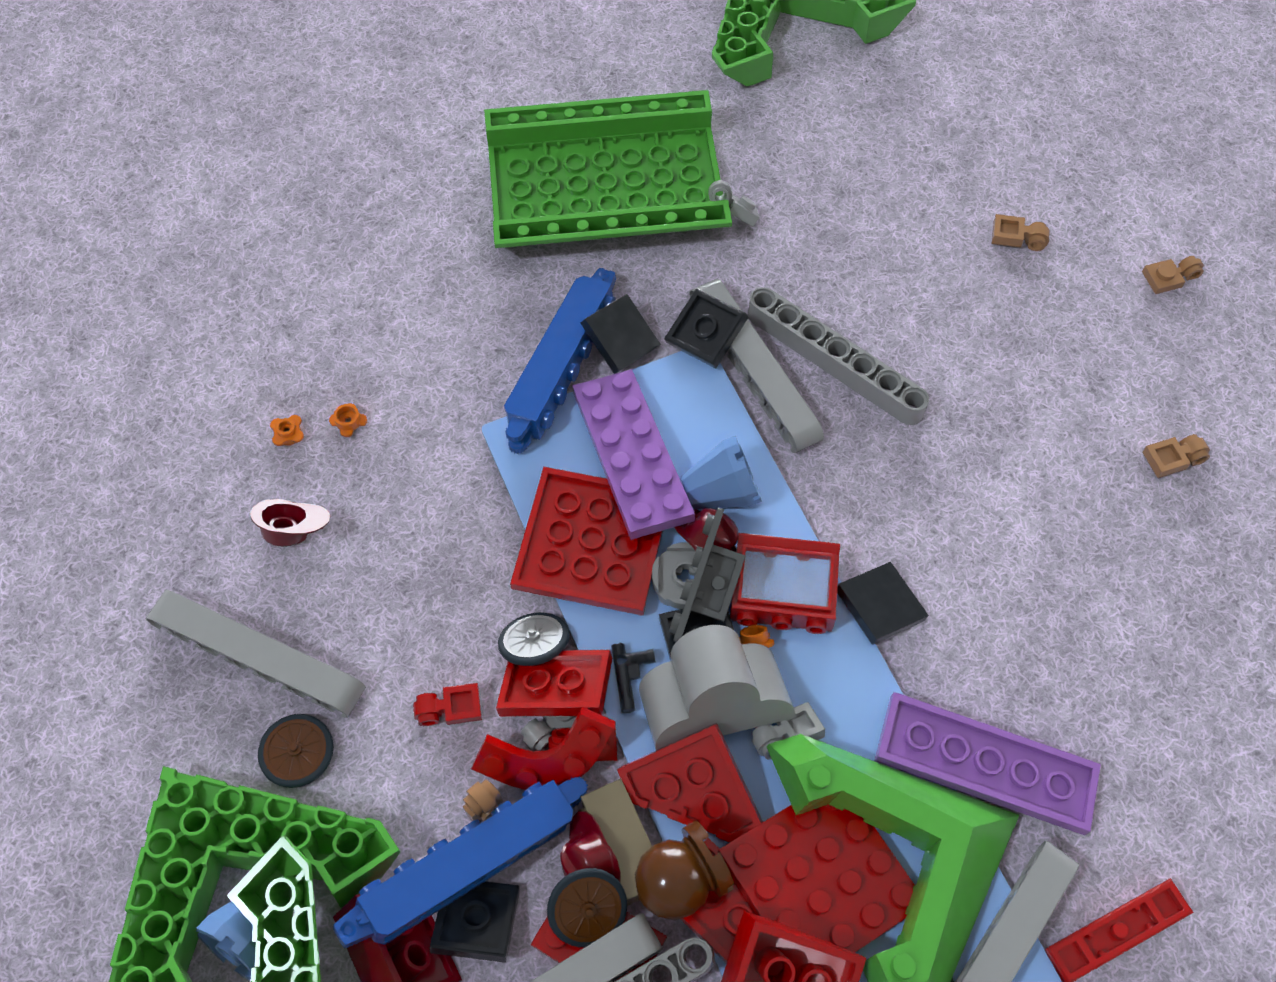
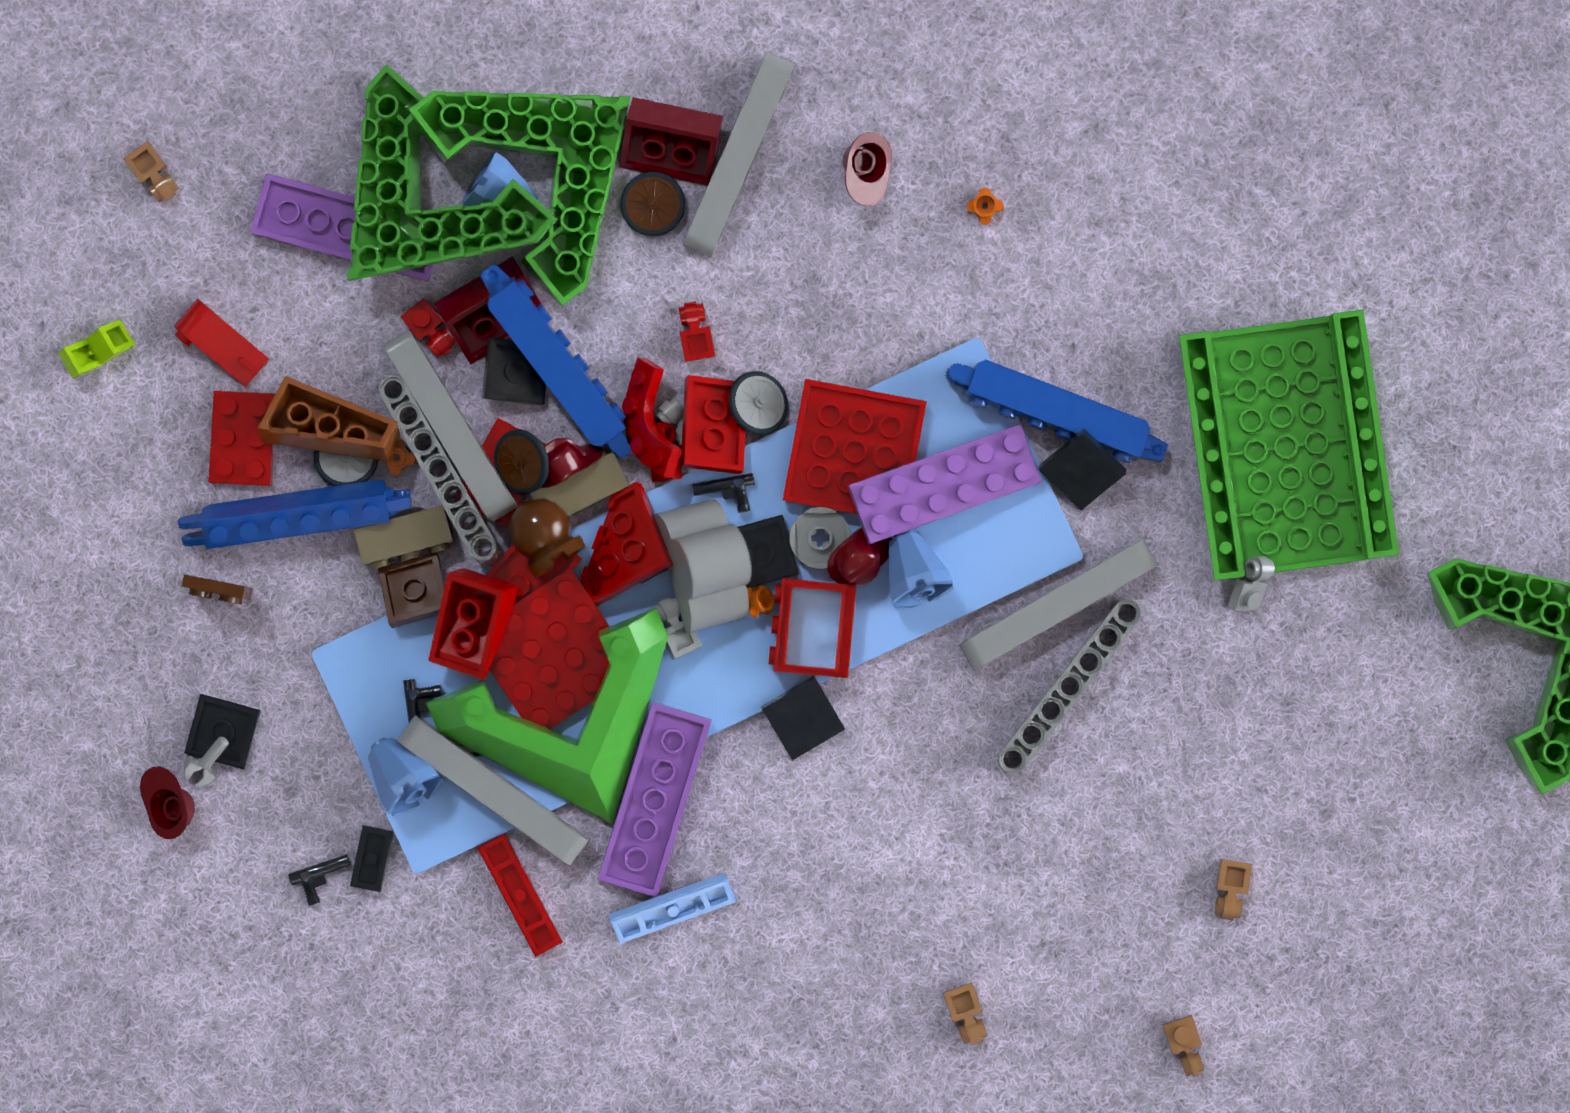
camera: 90 degrees right, 25 degrees up
orange plate [270,415,304,446] -> none
medium nougat plate [463,779,503,821] -> none
black tile [664,288,749,369] -> none
dark grey bracket [669,507,746,642] -> none
none -> light blue plate [608,872,736,944]
none -> dark red slope [619,97,723,186]

